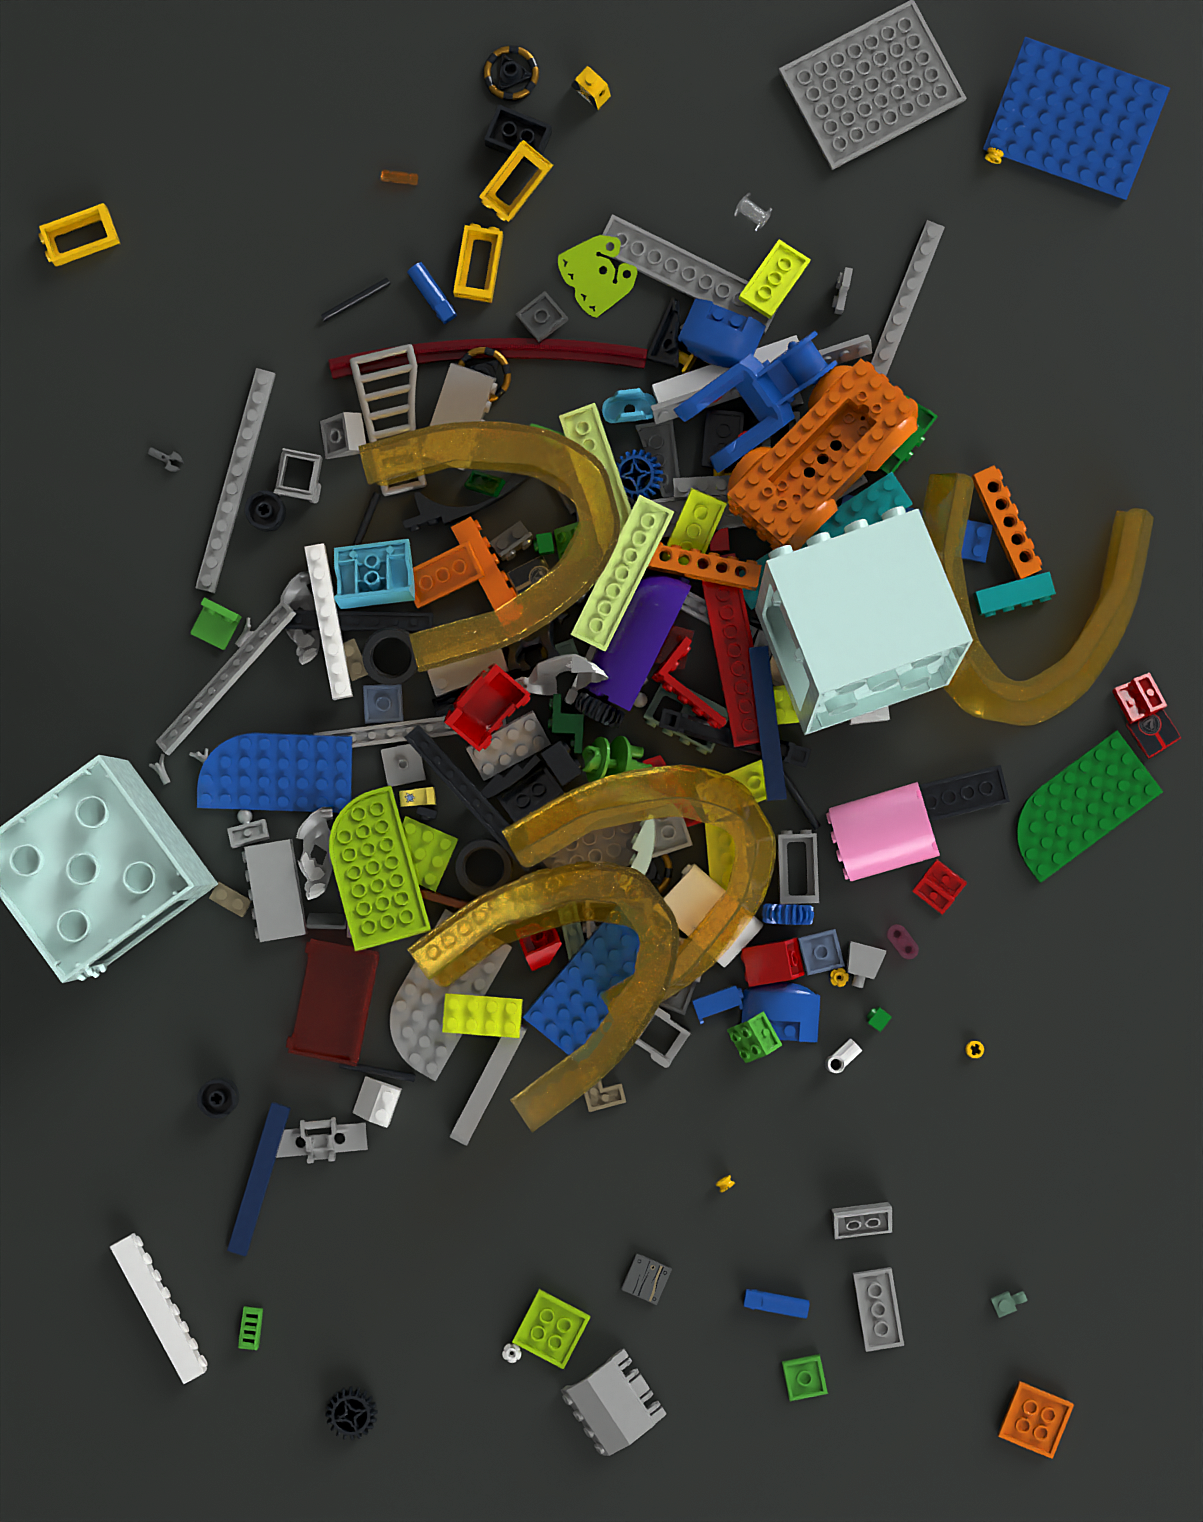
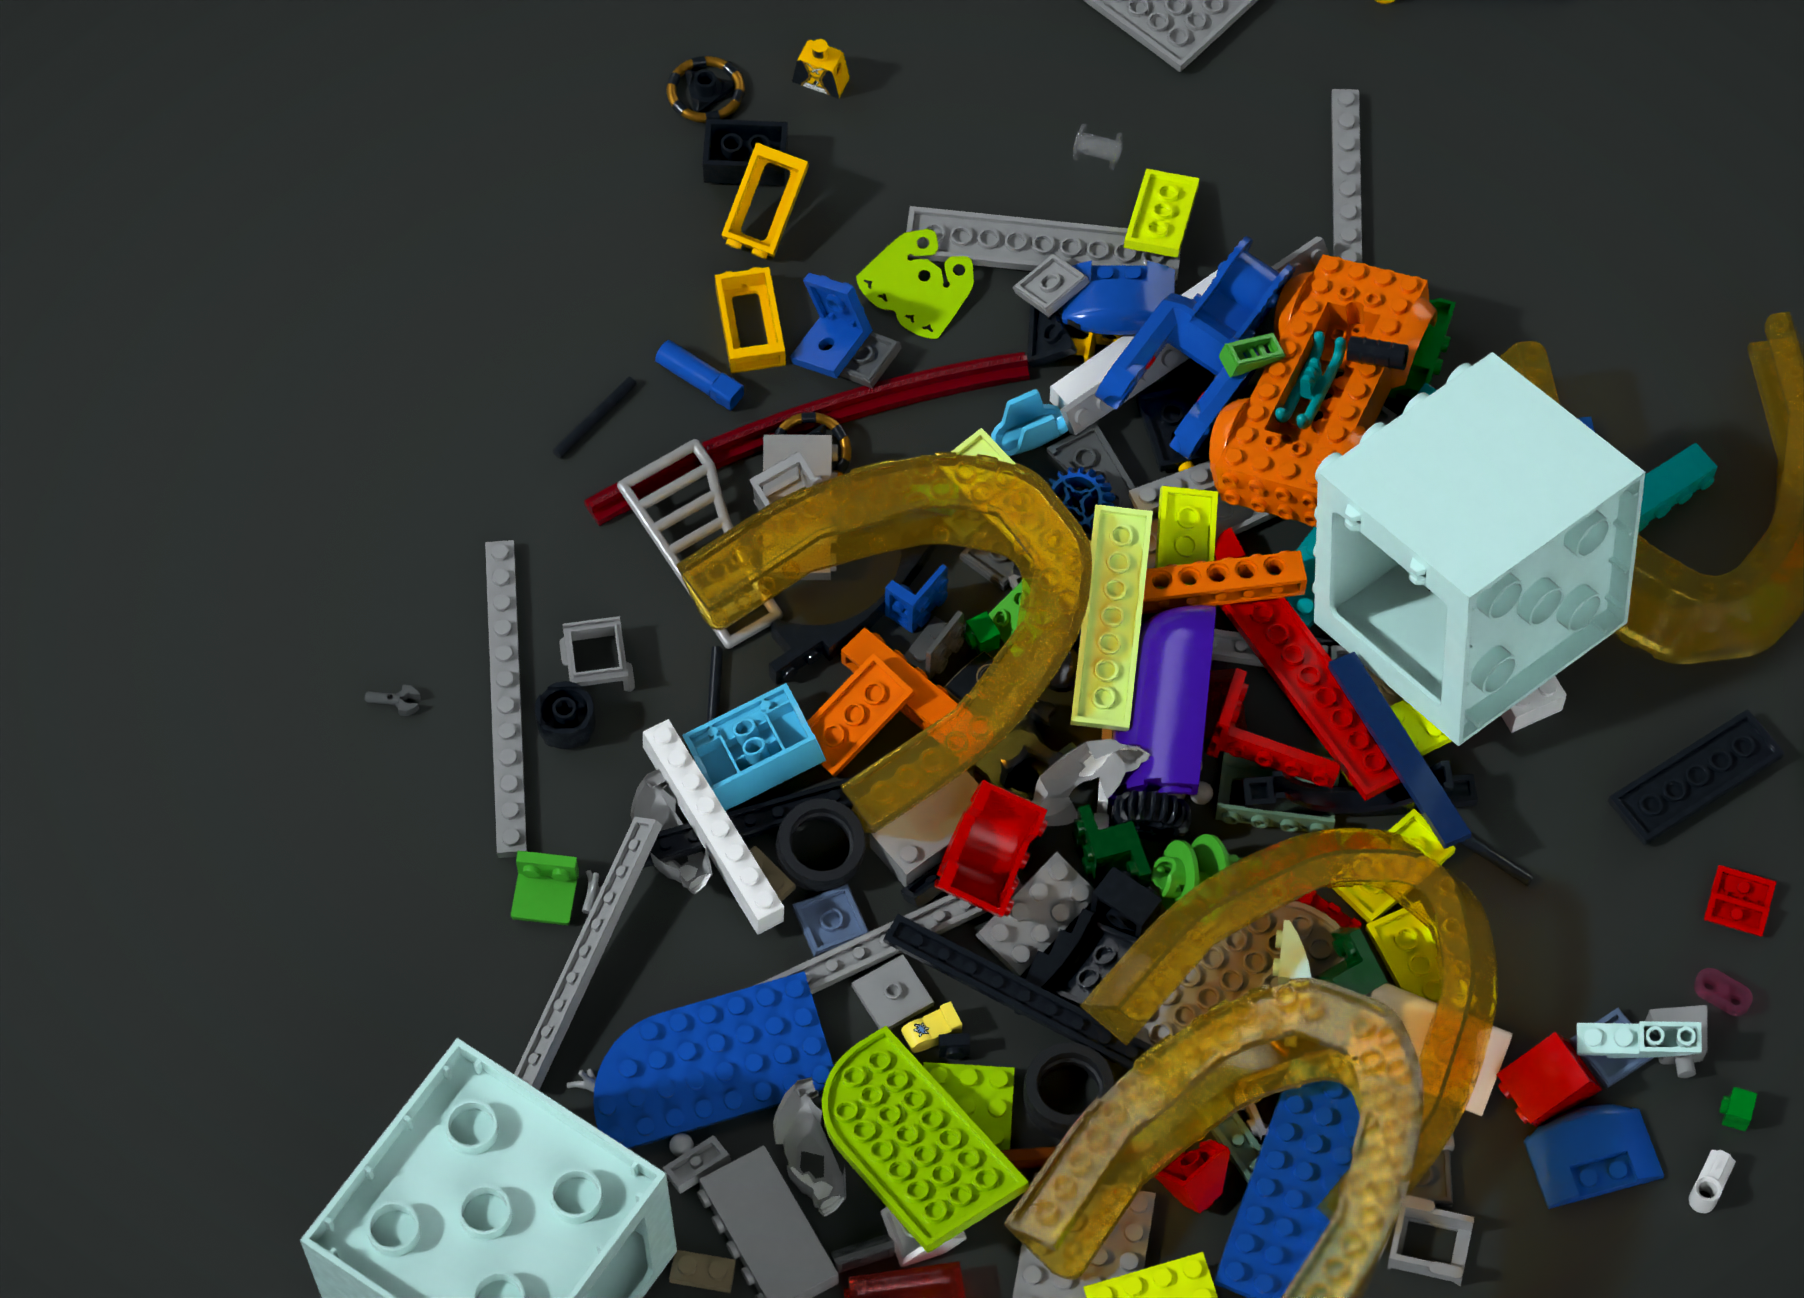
camera: 20 degrees left, 25 degrees down
yellow piece [38,203,120,267] -> none
light grey slope [320,412,367,459] -> none
clear orange axle [381,170,419,185] -> none
dark green plate [464,470,505,498] -> none
blue brick [692,985,744,1024] -> none
bright green bracket [727,1011,782,1063] -> none
blue gear [762,904,814,925] -> none
light grey piece [777,830,819,904] -> none
bright pink cylinder [826,782,940,881] -> none
yellow plate [830,968,849,987] -> none
light grey plate [832,267,853,315] -> none
orange brick [971,465,1042,580] -> none
none -> light grey piece [749,451,823,529]
none -> blue bracket [790,273,873,379]
none -> blue bracket [885,564,949,633]
none -> light grey plate [1013,253,1090,317]
none -> bright green slope [1219,333,1285,377]
none -> teal piece [1275,331,1346,429]
none -> dark green bracket [1314,927,1387,1032]
none -> black axle [1346,336,1409,370]
none -> light aqua slope [1577,1021,1702,1058]

